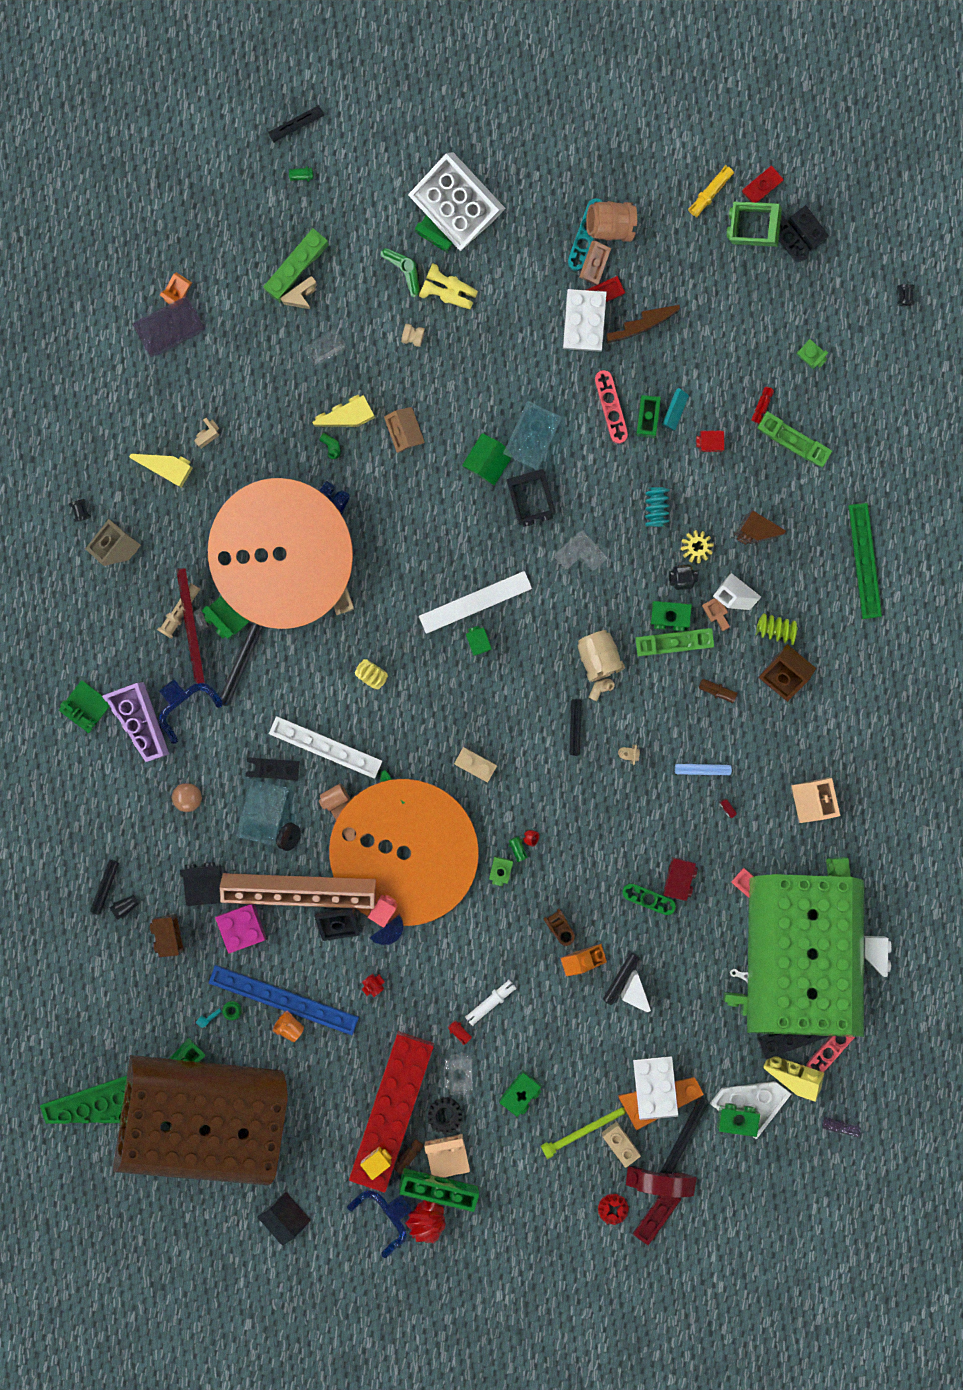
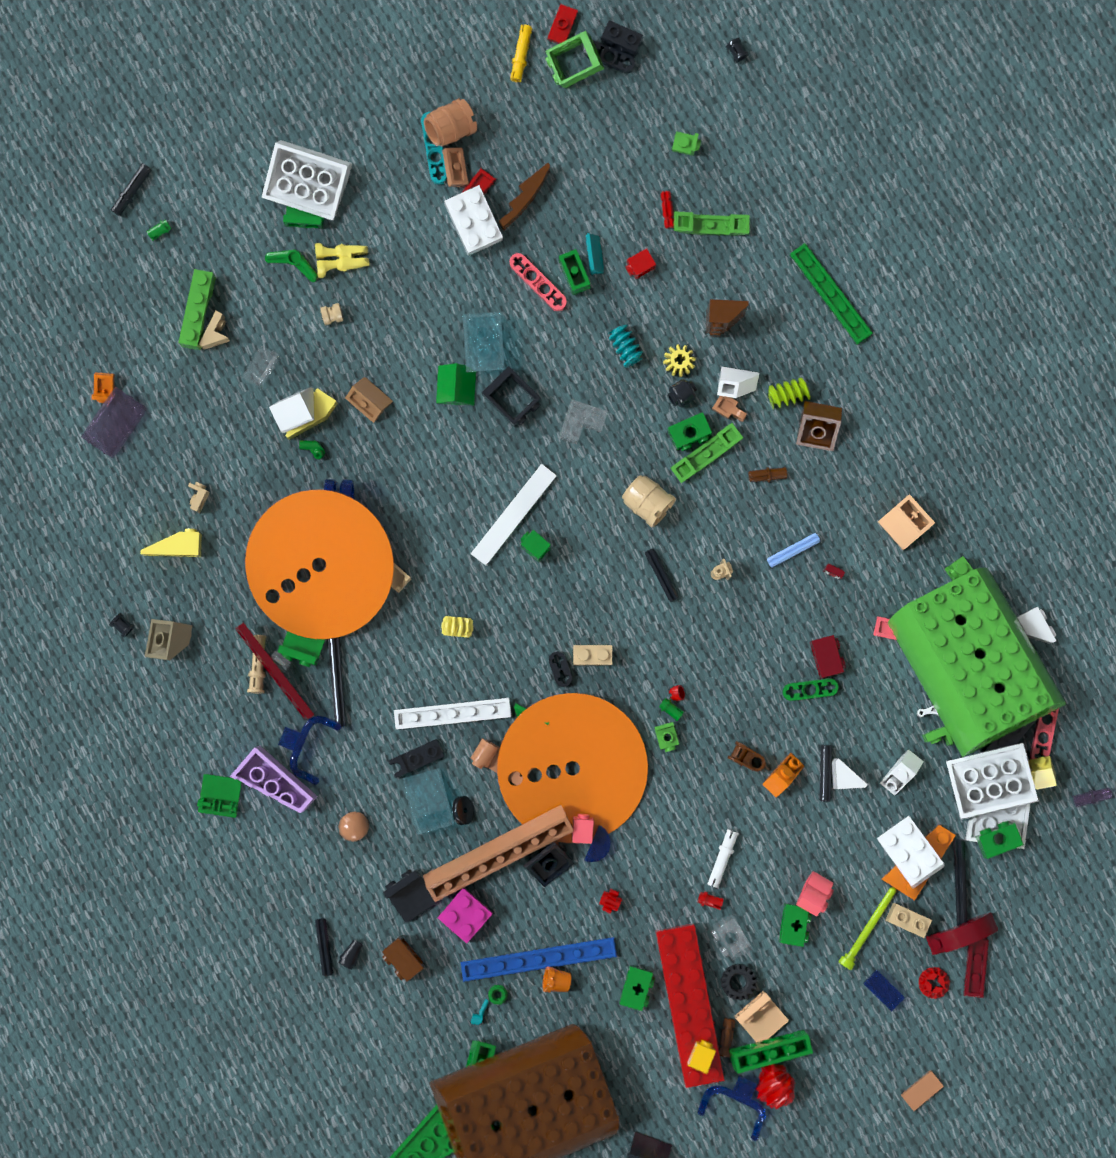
camera: 30 degrees left, 5 degrees down
tan arm [588,679,615,701] -> none
none -> white slope [269,387,314,433]
none -> black beam [549,651,572,687]
none -> green brick [619,965,655,1011]
none -> coral brick [796,871,834,916]
none -> clear blue plate [863,970,905,1012]
none -> white slope [880,749,924,795]
none -> nougat tile [901,1070,944,1111]
none -> white slope [946,743,1038,819]

